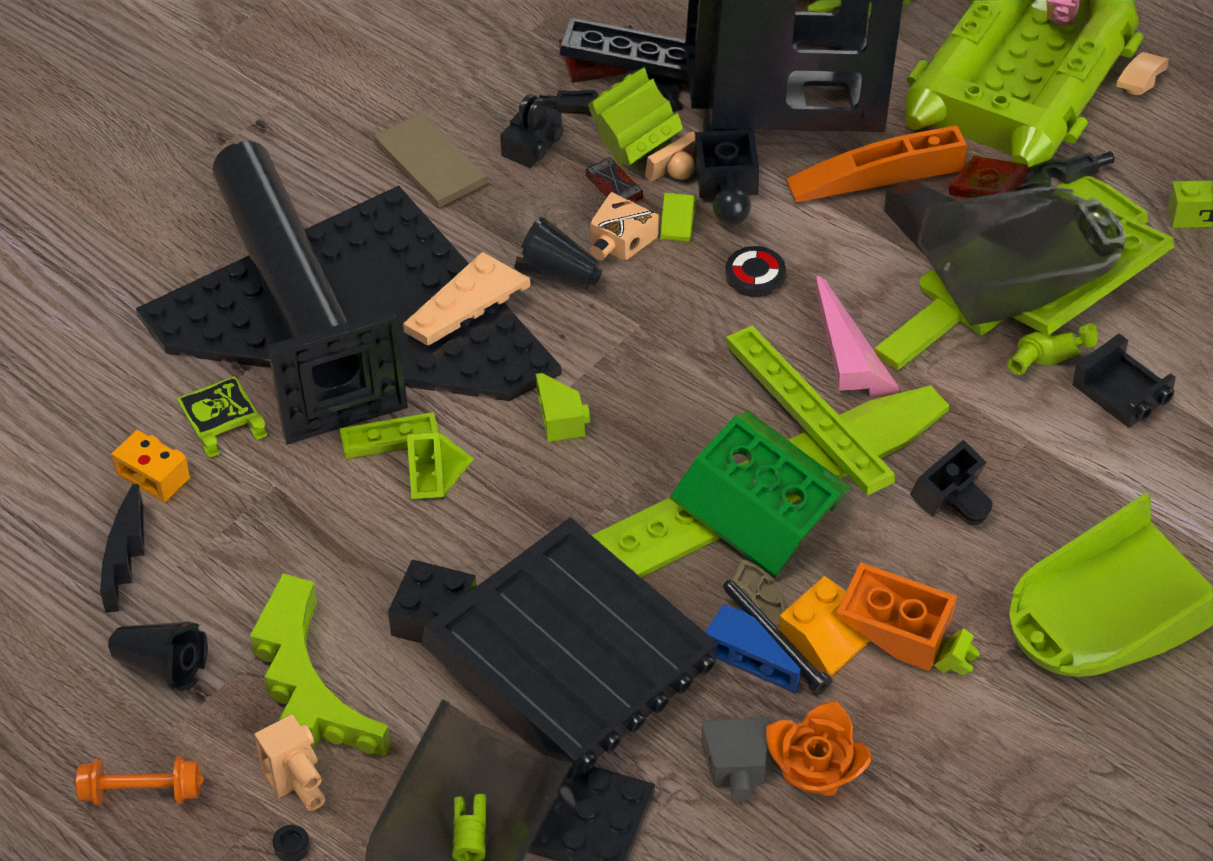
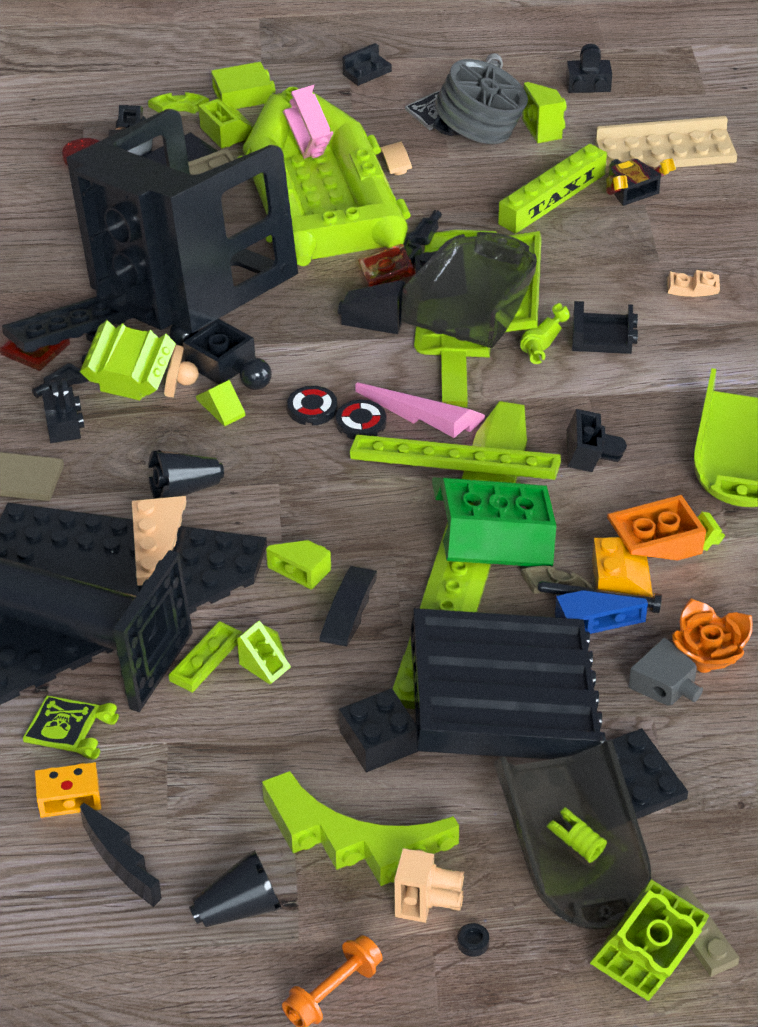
camera: 45 degrees left, 5 degrees down
tile [586,157,643,203] -> none
light nougat torso [590,192,659,260] -> none
orange wedge [786,125,967,203] -> none
none -> black slope [319,566,377,647]
none -> tile [335,399,387,440]

